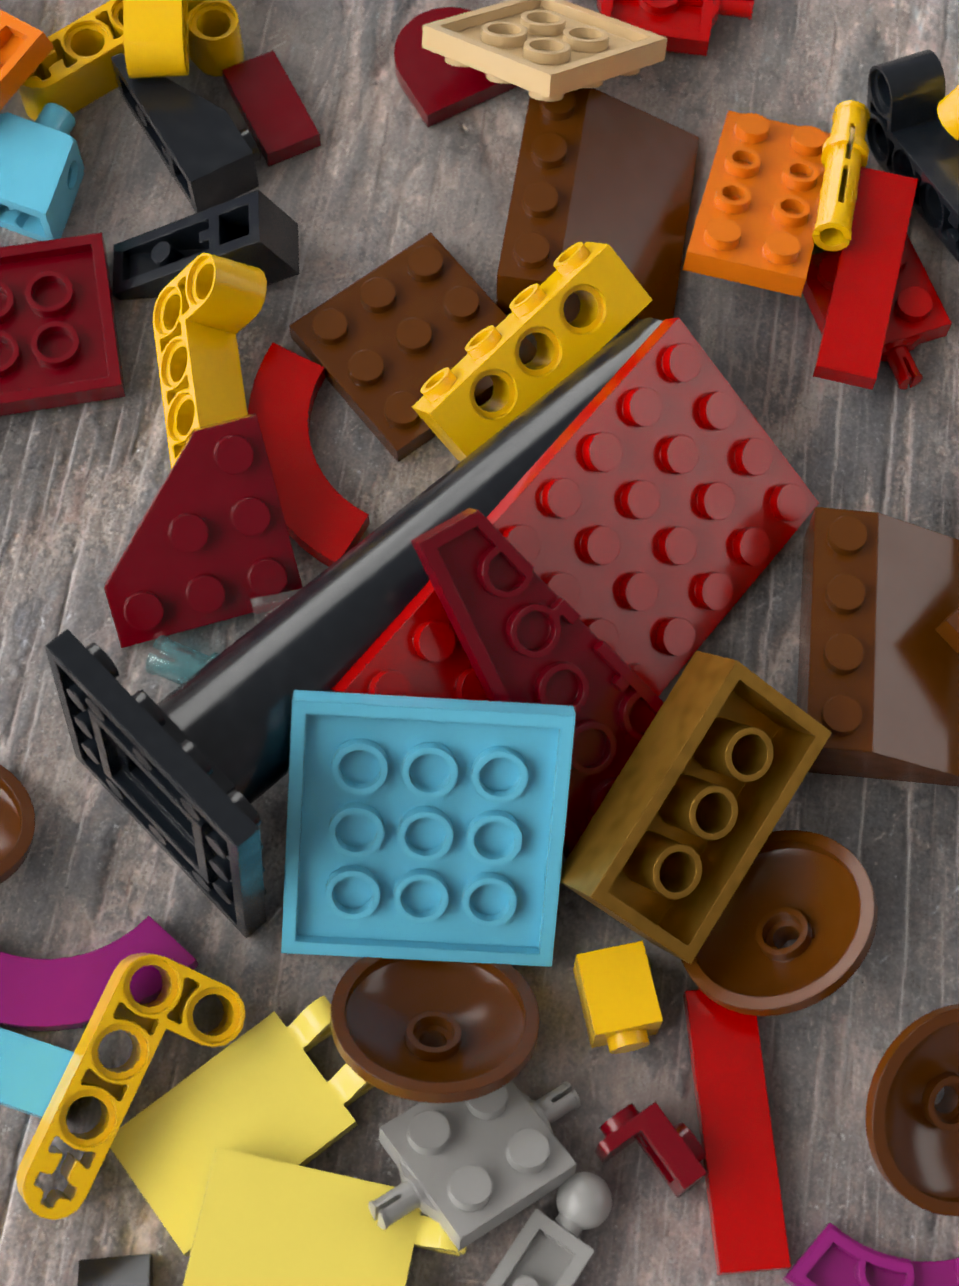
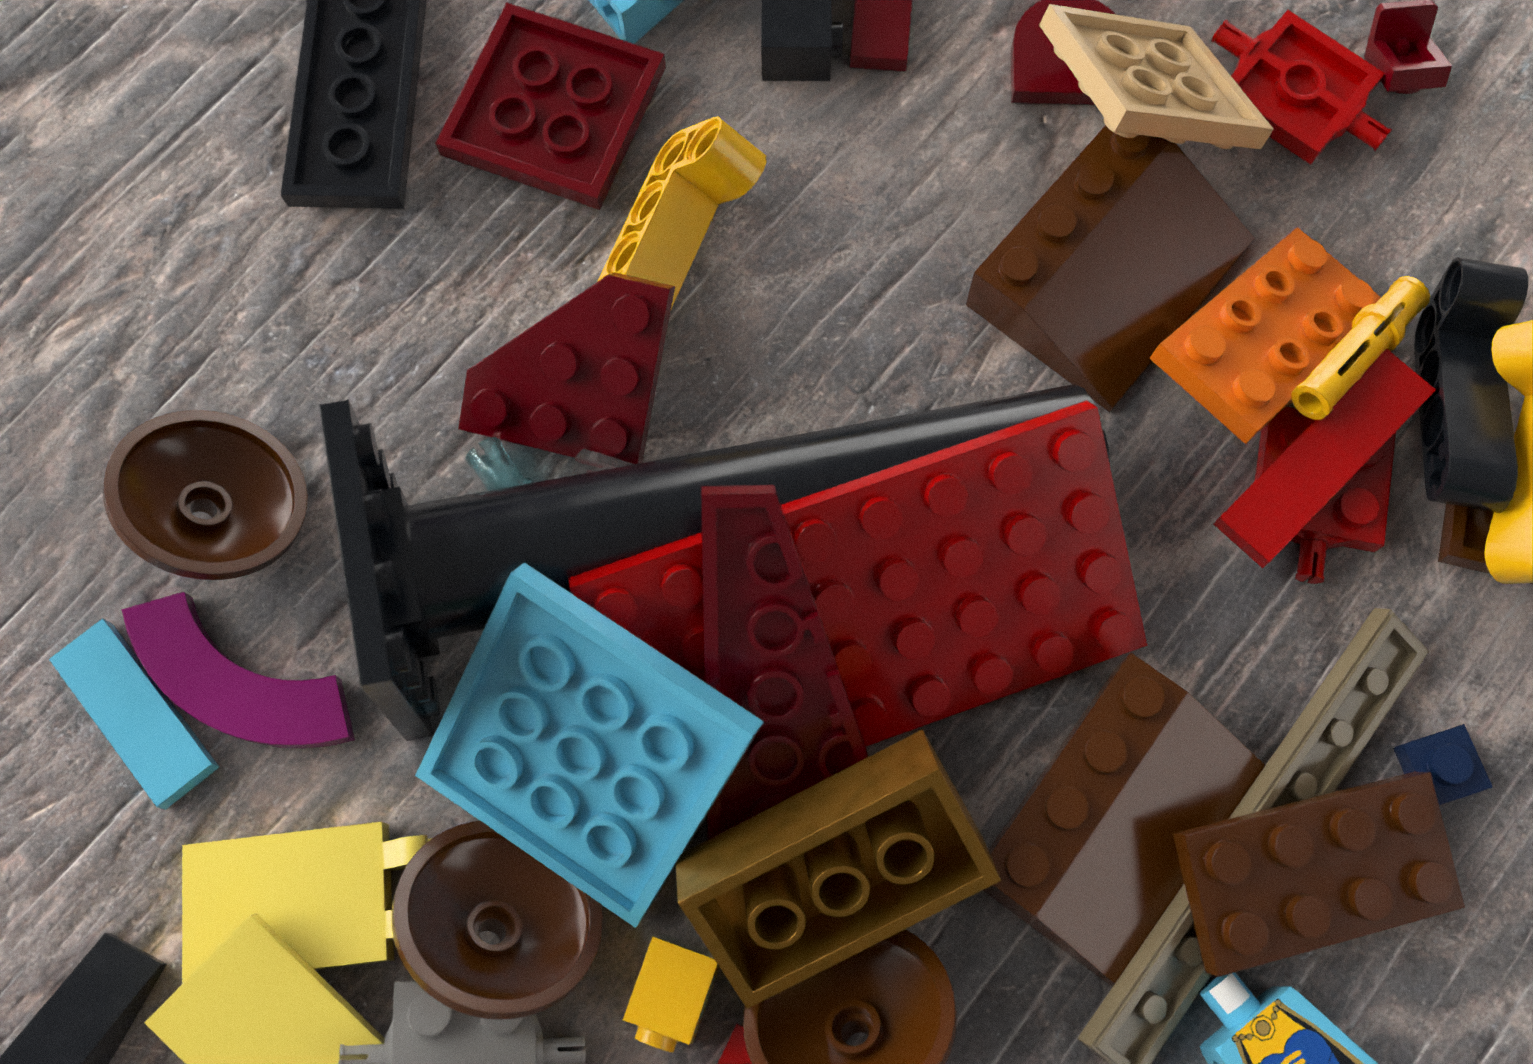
camera: 35 degrees right, 5 degrees up
yellow beam [16,952,246,1220] -> none
black slope [113,190,299,300] -> none
red tile [248,342,370,567] -> none
reddish brown plate [289,232,537,462] -> none
yellow brick [412,242,653,461] -> none

